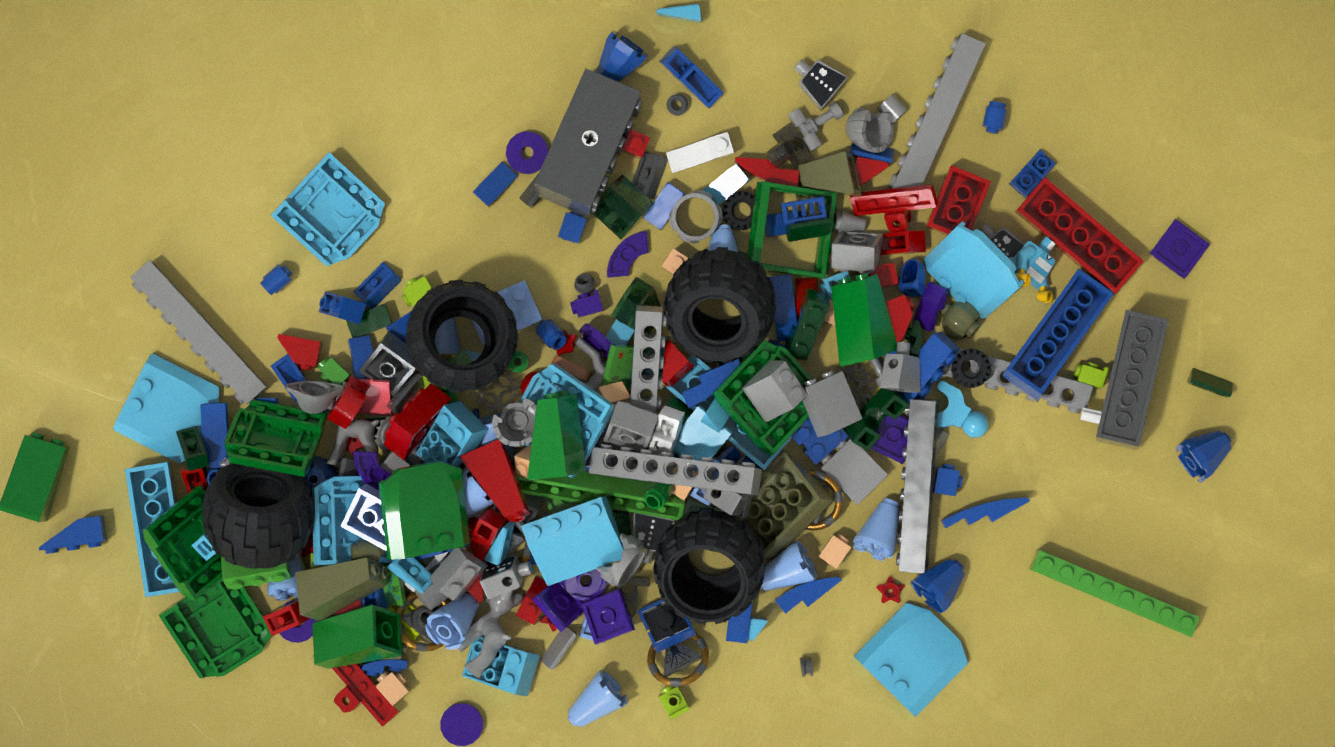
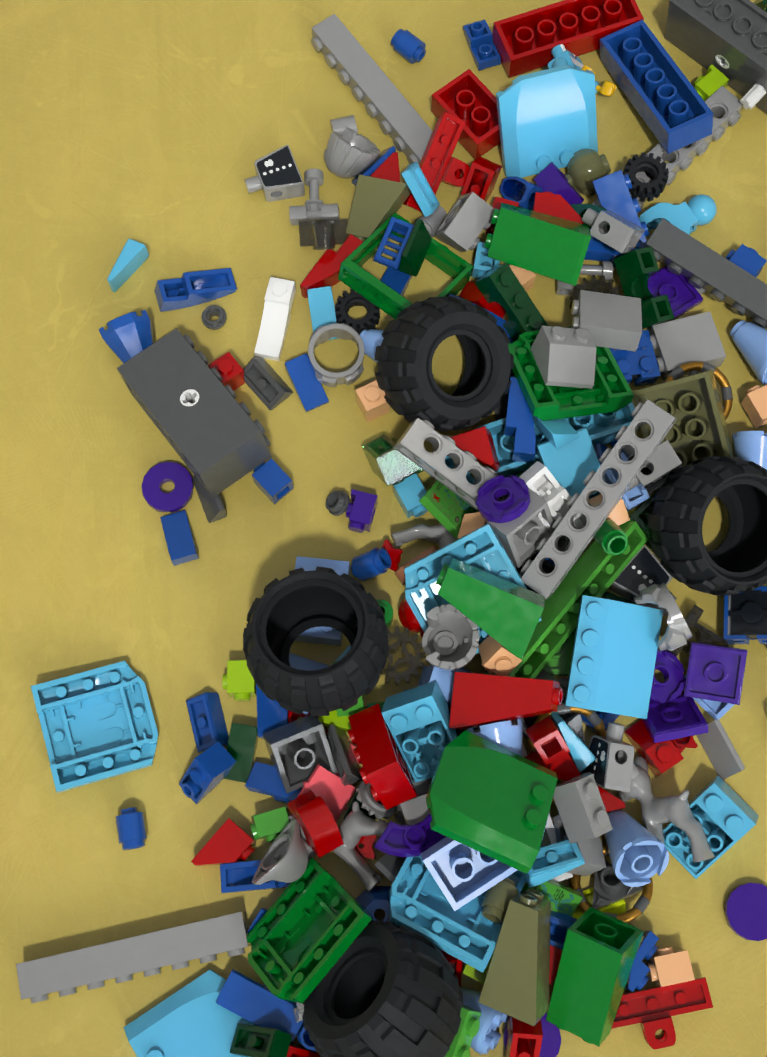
camera: 60 degrees left, 15 degrees down
dark purple tile [579,323,612,358] -> none
clear green slope [592,174,654,239] -> none
dark purple tile [607,231,648,278] -> none
none -> medium azure tile [401,162,440,217]
none -> dark purple tile [476,475,531,523]

